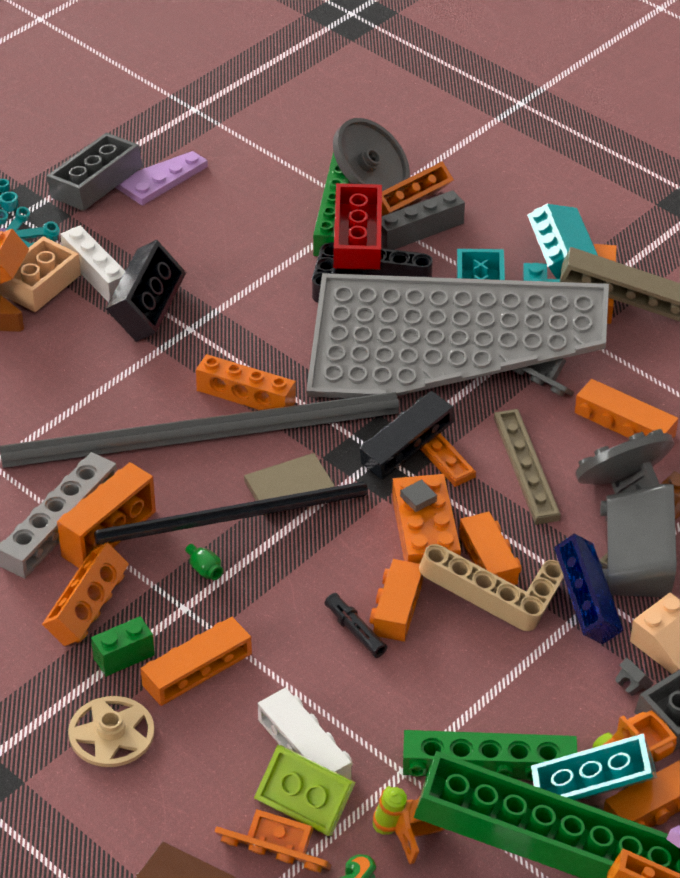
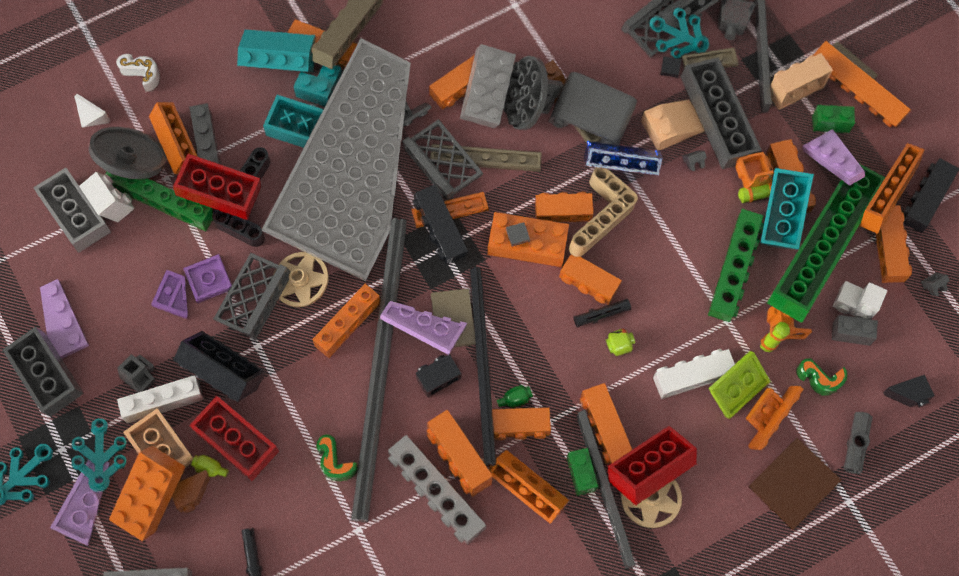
camera: 75 degrees left, 25 degrees up
none -> light grey brick [33,168,111,253]
none -> white slope [75,94,110,128]
none -> white brick [79,172,135,222]
none -> white animal [116,54,160,92]
none -> dark grey brick [117,354,155,393]
none -> medium lavender wing [151,270,188,319]
none -> medium lavender tile [183,254,232,303]
none -> red brick [189,396,279,481]
none -> lime plant [191,455,229,477]
none -> dark grey fence [213,253,291,341]
none -> tan wheel [273,252,329,307]
none -> green animal [317,434,358,481]
none -> lavender wing [380,301,467,355]
none -> dark grey fence [403,119,483,201]
none -> black brick [415,354,461,398]
none -> light grey brick [460,44,516,128]
none -> orange brick [492,408,551,440]
none -> dark grey tile [577,410,636,570]
none -> lime head [606,328,636,356]
none -> red brick [608,426,697,506]

